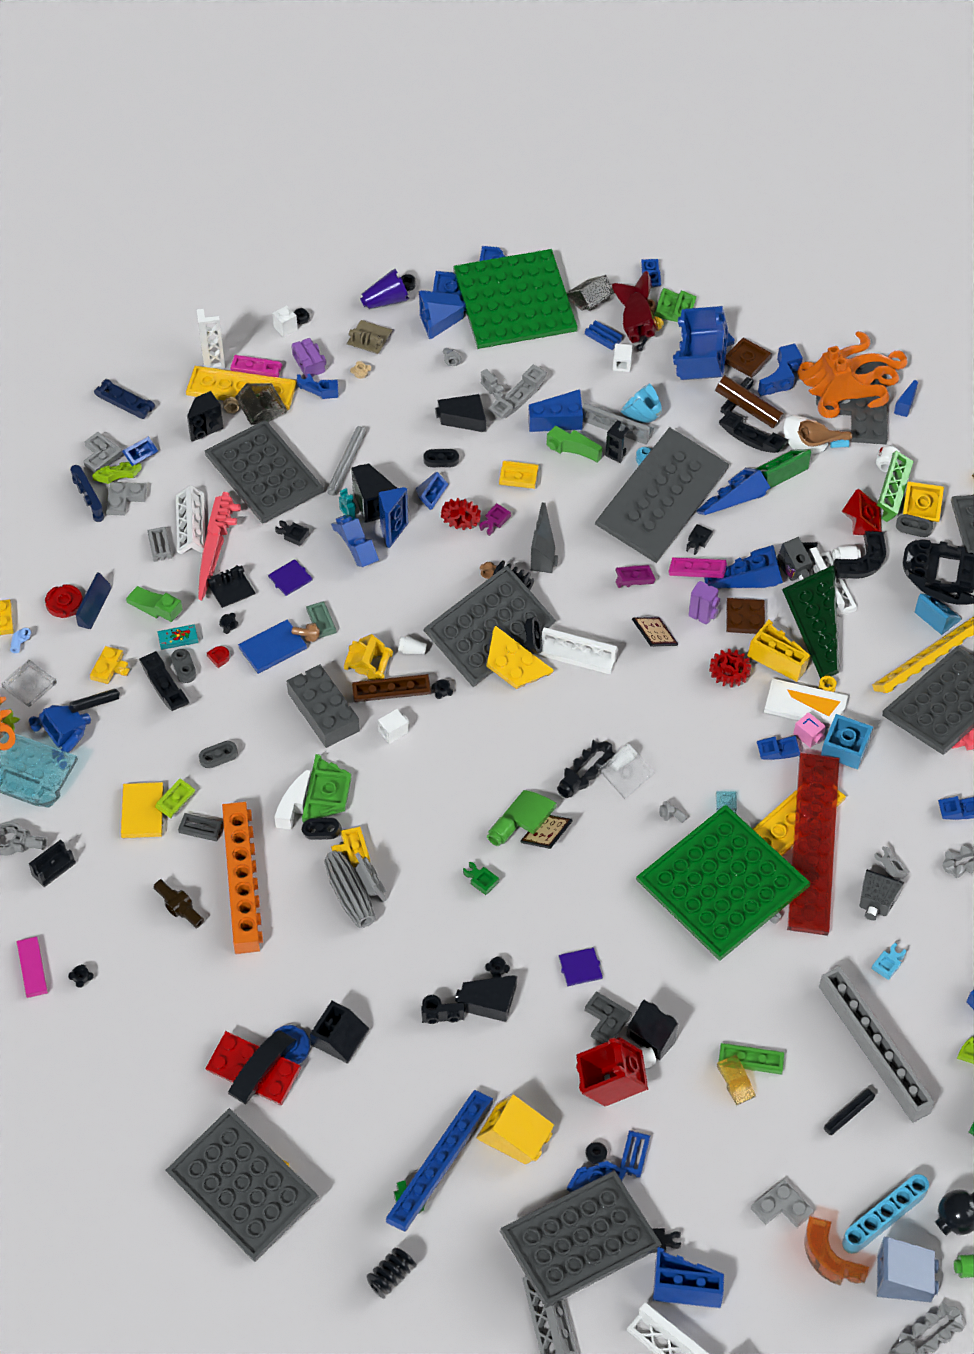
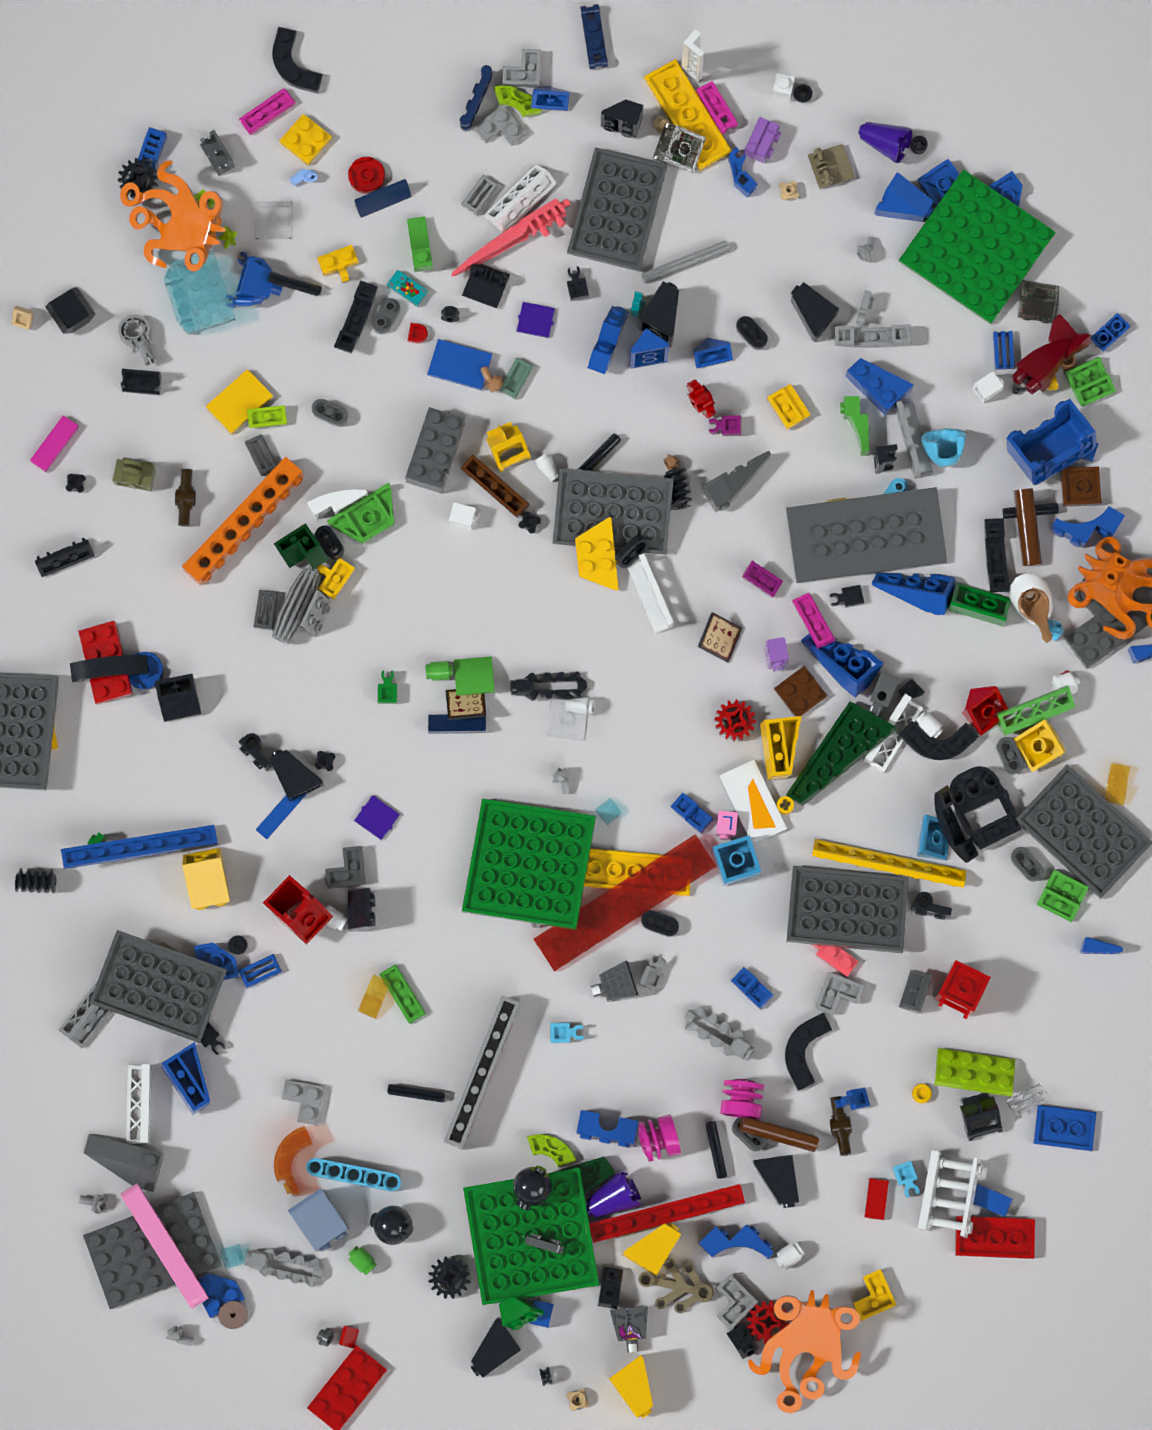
camera: 50 degrees right, 25 degrees up
none -> black plate [35,538,95,577]
none -> olive brick [112,457,156,492]
none -> dark grey tile [253,590,278,631]
none -> blue sticker [256,795,306,839]
none -> dark green brick [273,523,329,569]
none -> dark blue slope [428,714,486,734]
none -> black axle [578,433,621,470]
none -> black plate [641,910,679,937]

